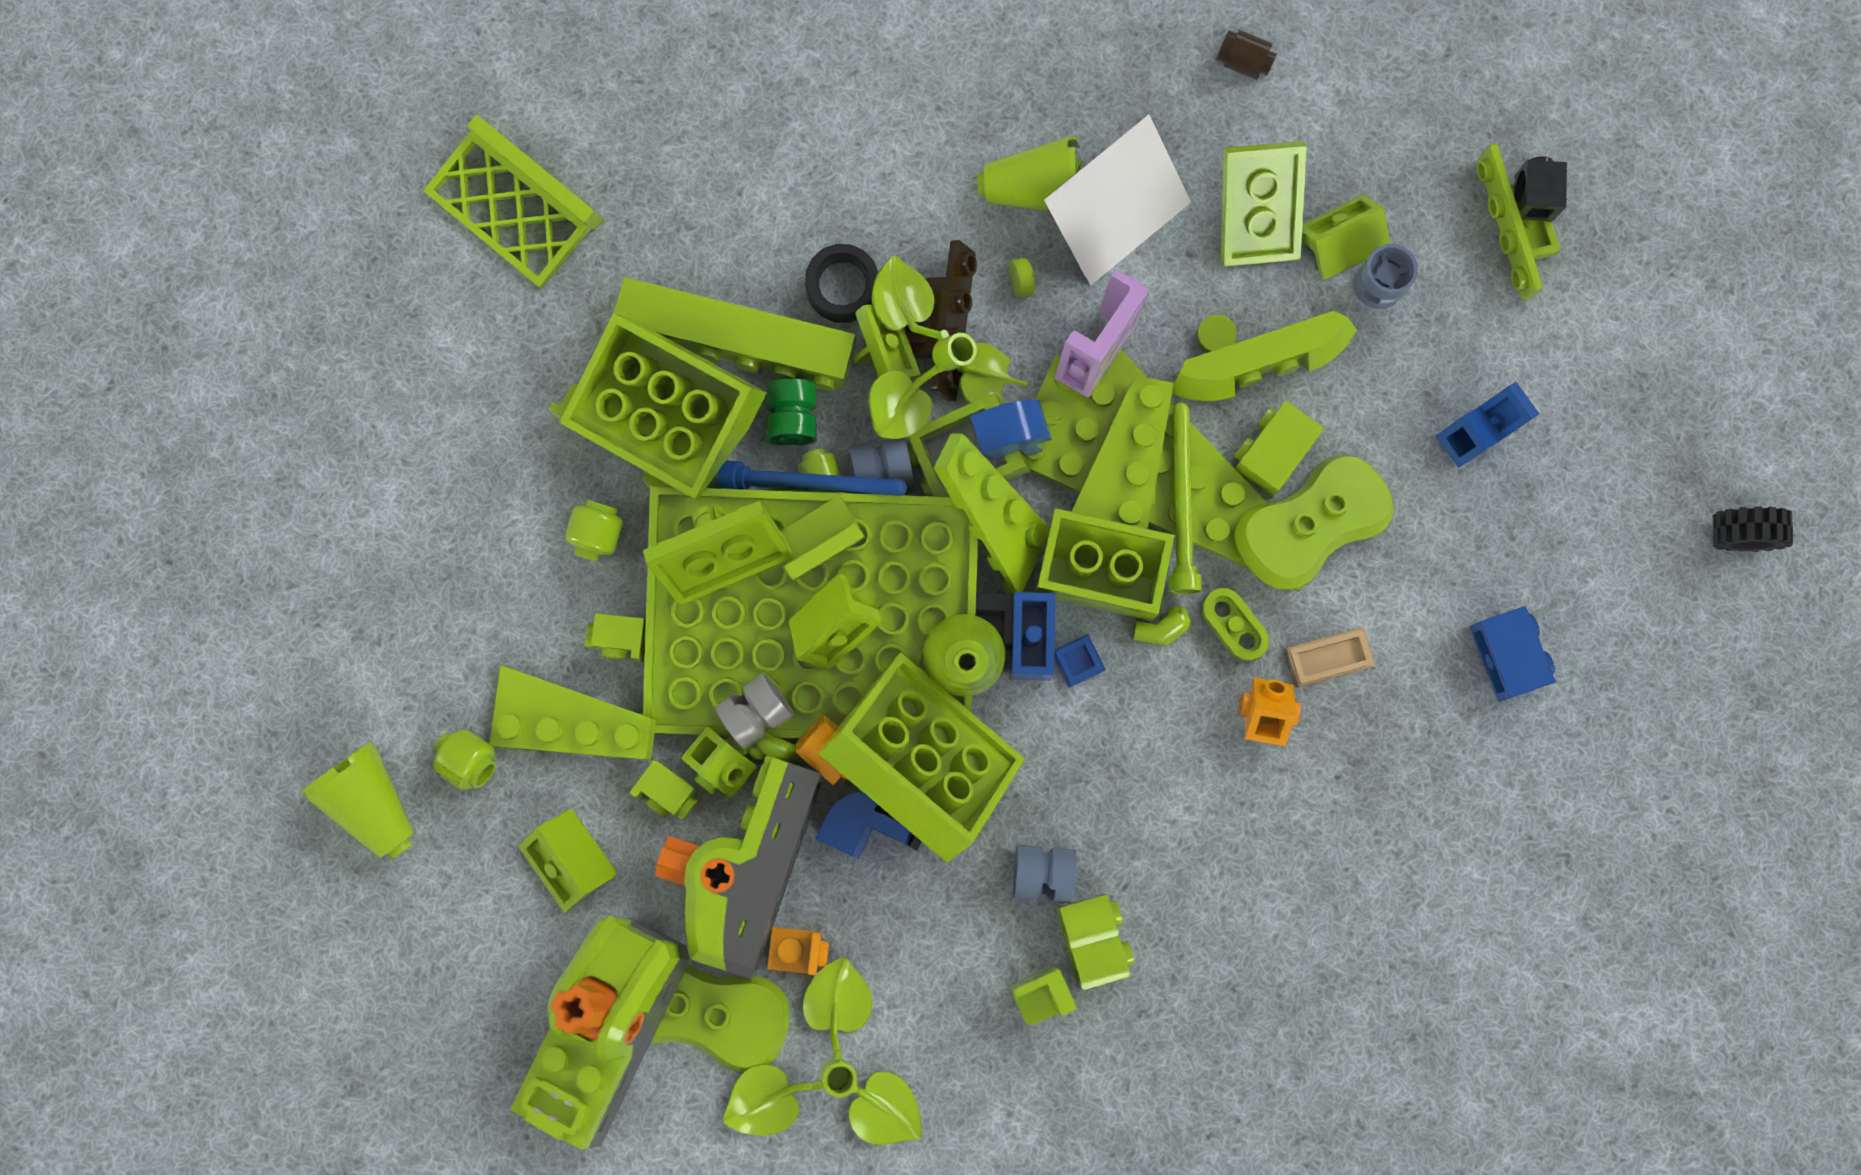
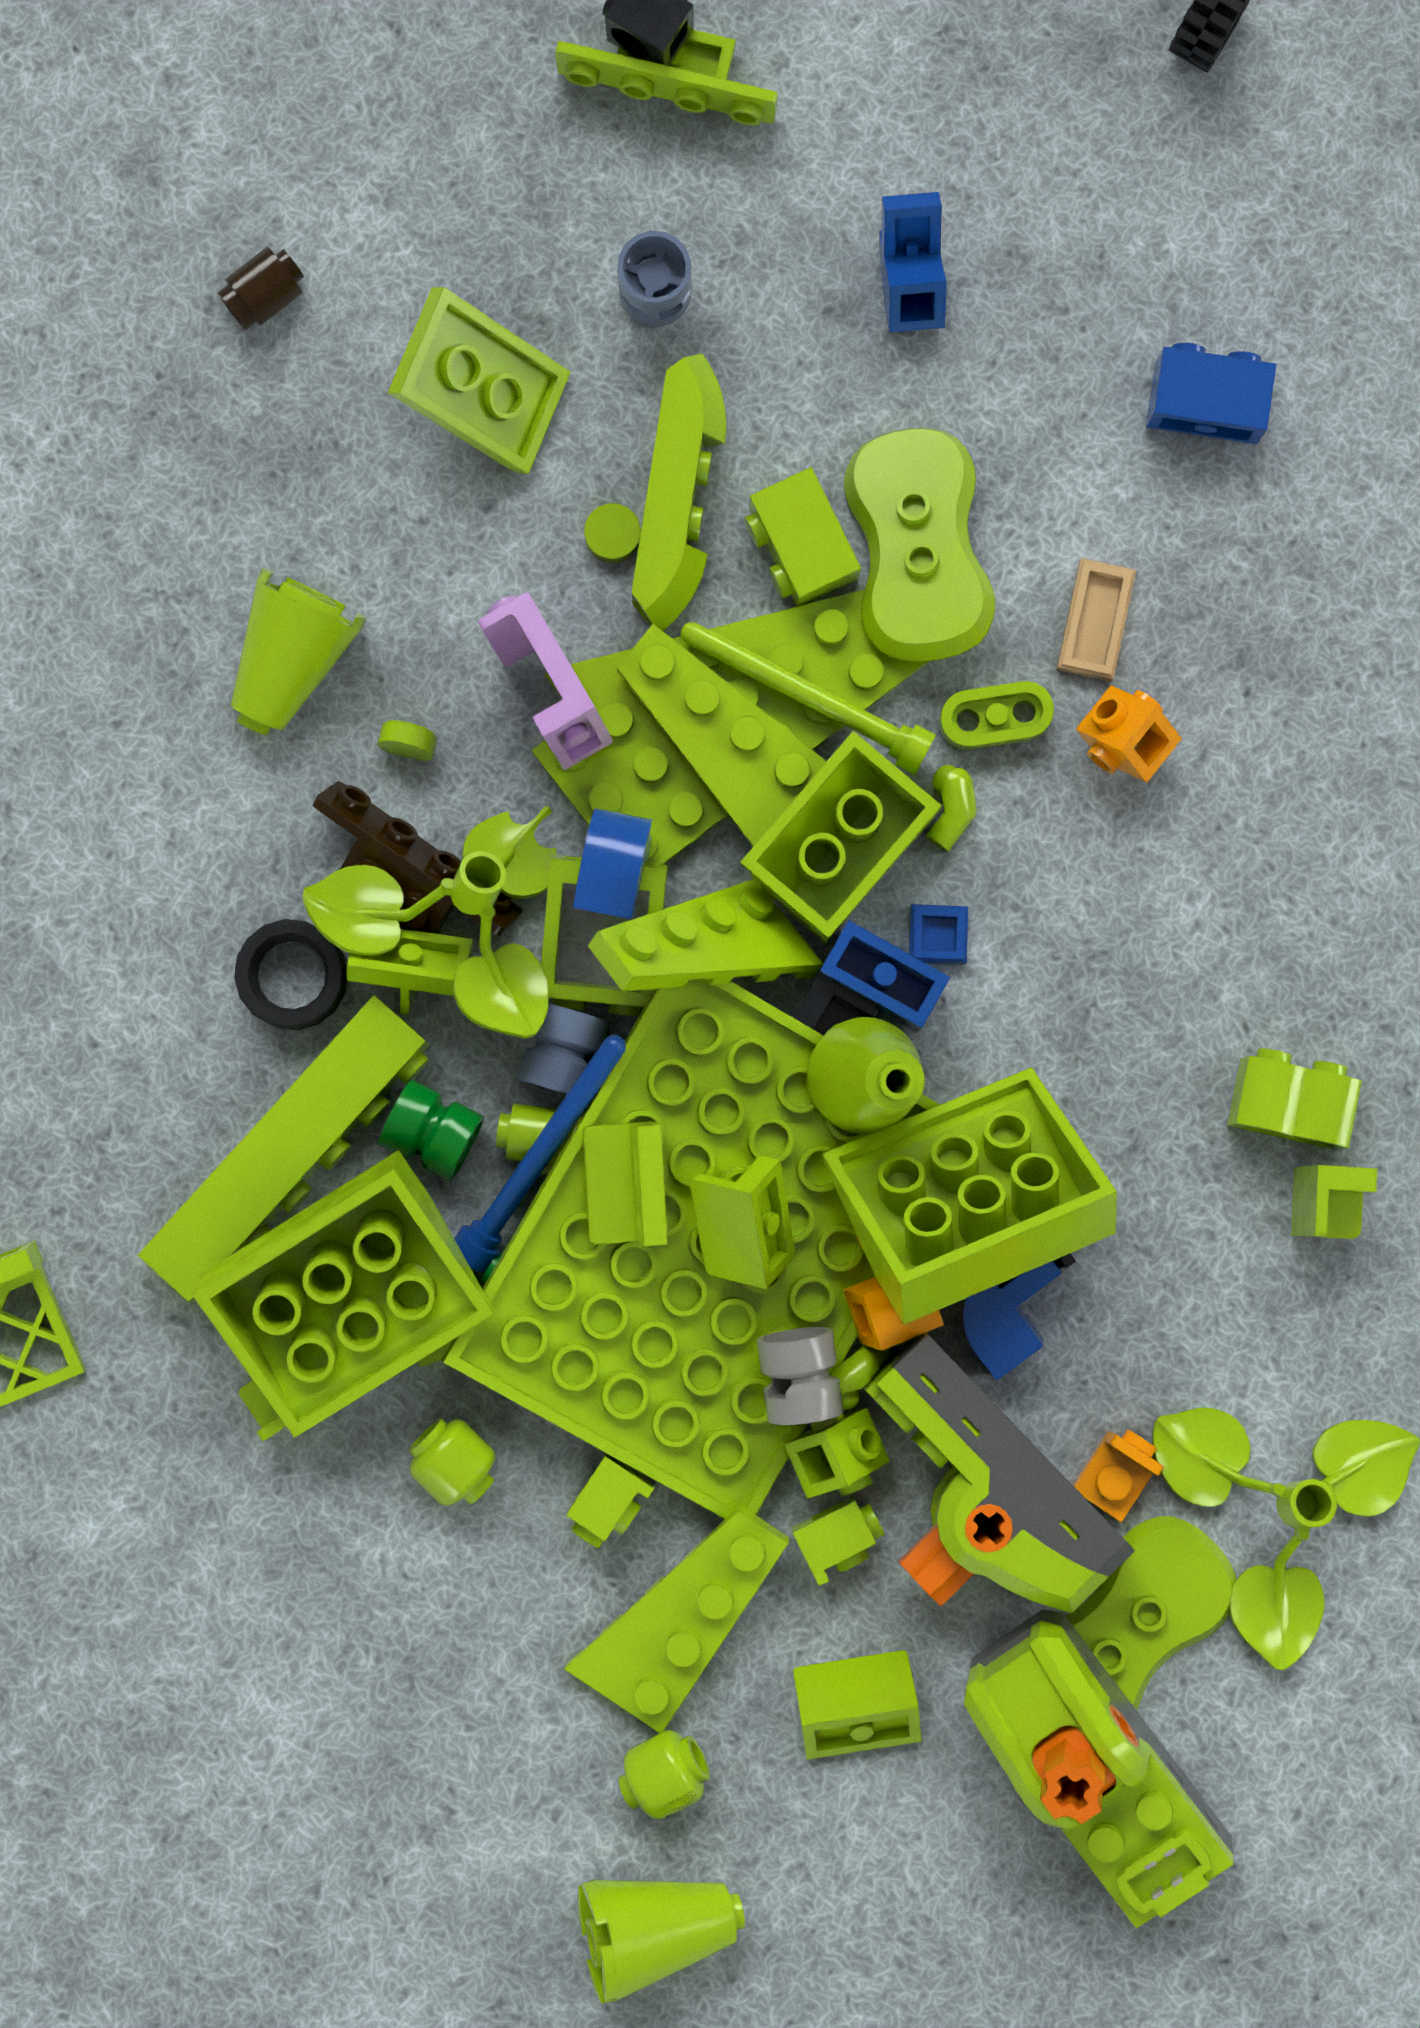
camera: 60 degrees left, 5 degrees up
lime plate [643,501,793,606] -> none
sand blue wheel [1013,845,1077,903] -> none
white sticker [1044,114,1191,286] -> none
lime panel [1302,194,1390,279] -> none

